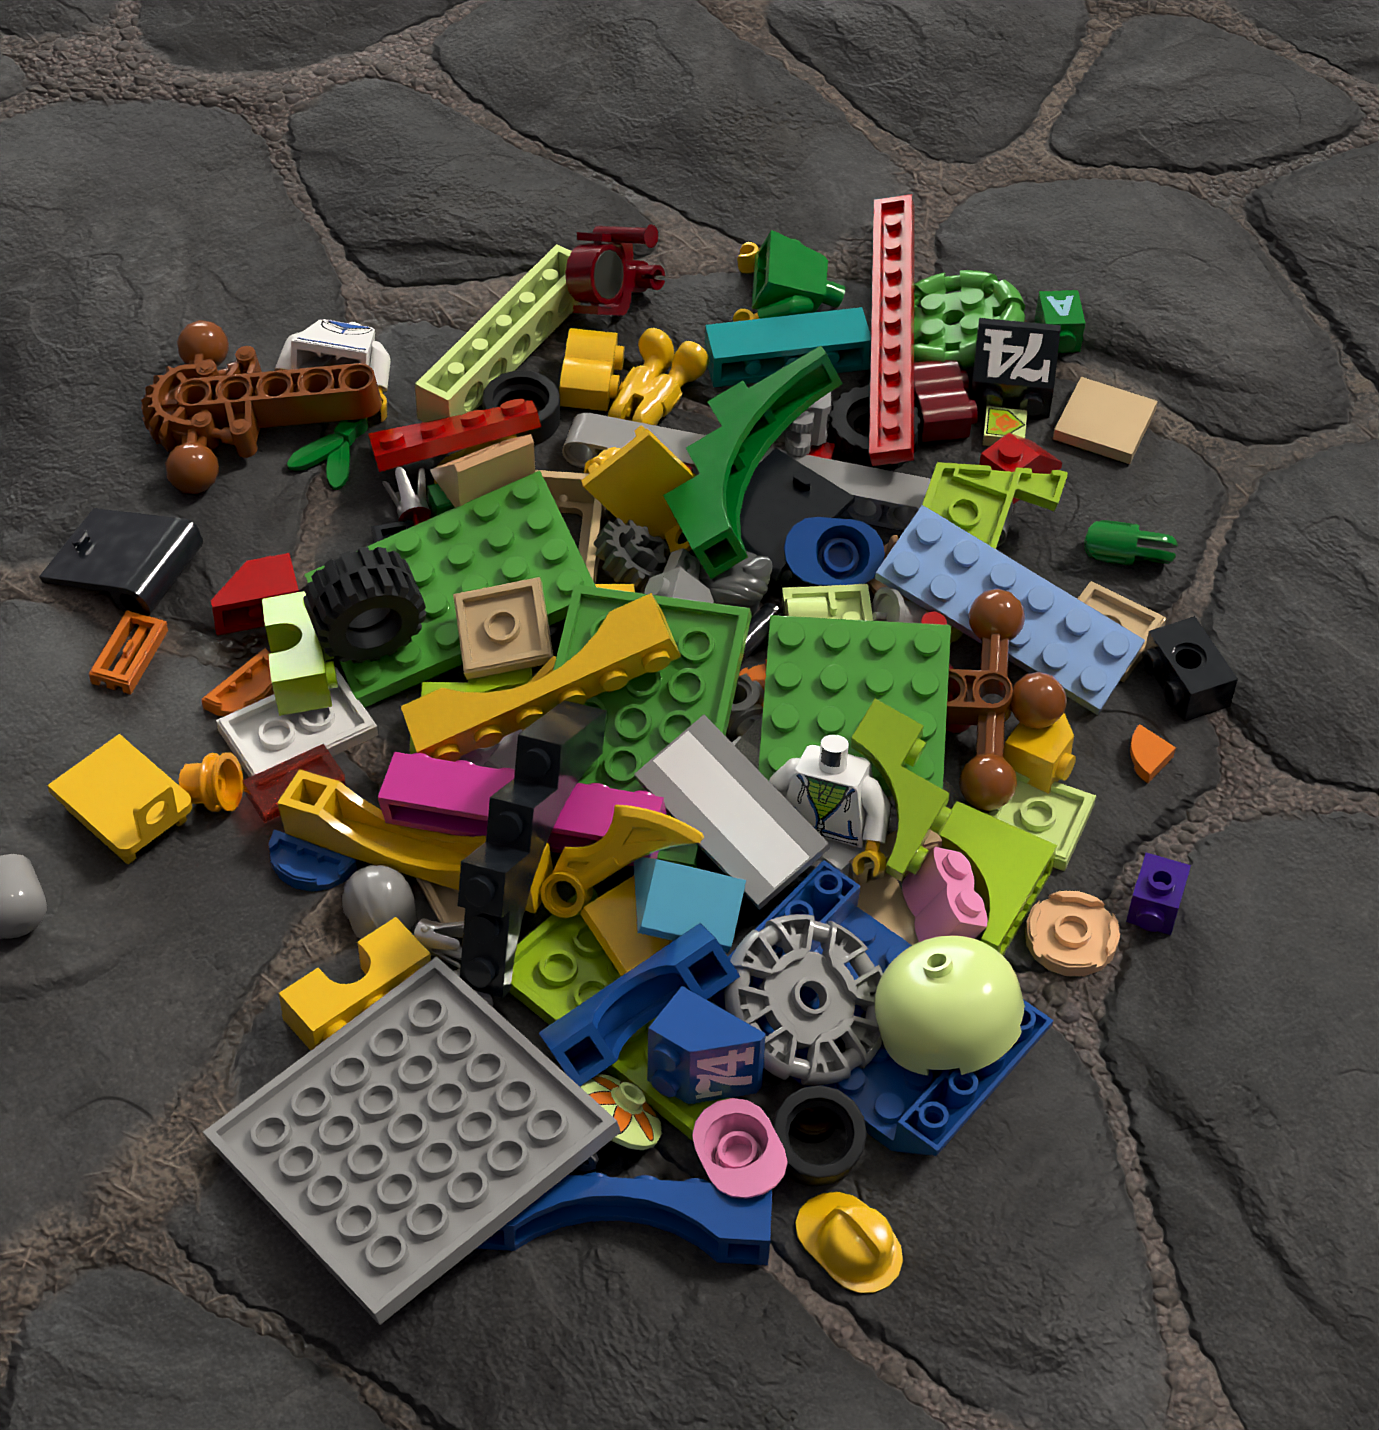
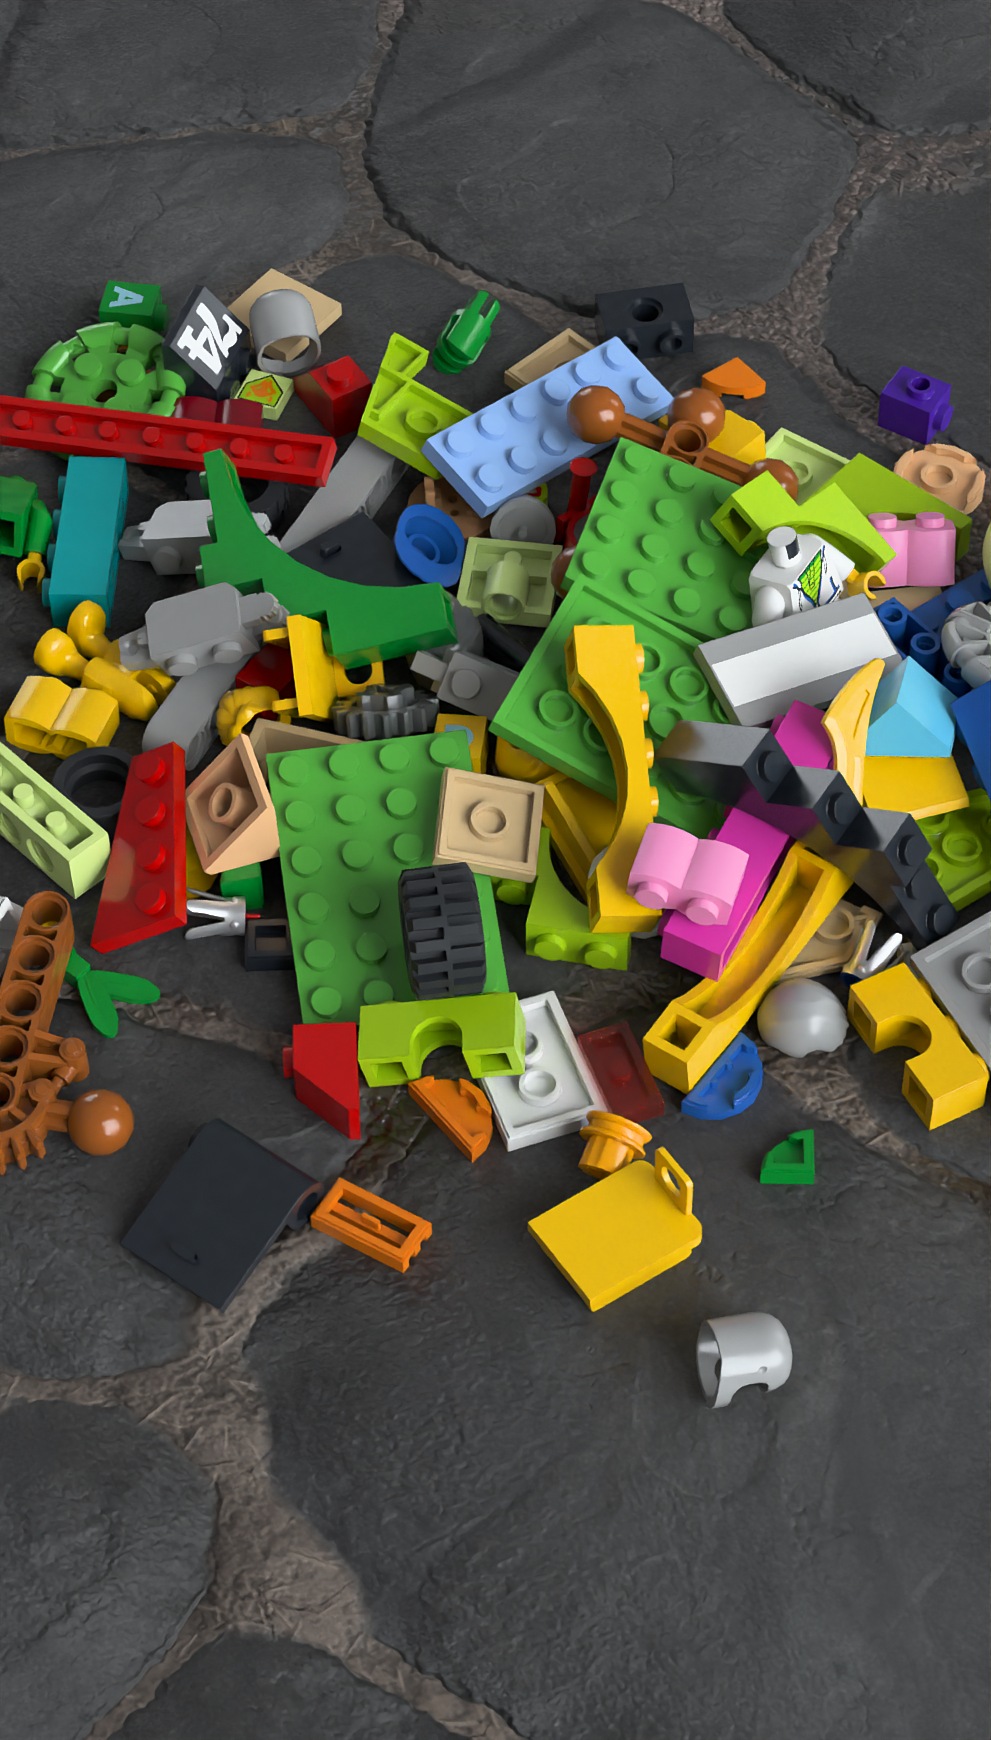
camera: 75 degrees left, 0 degrees up
none -> light grey hinge [119,582,290,676]
none -> light grey helmet [249,289,321,377]
none -> bright pink brick [626,823,749,925]
none -> green tile [760,1129,815,1185]

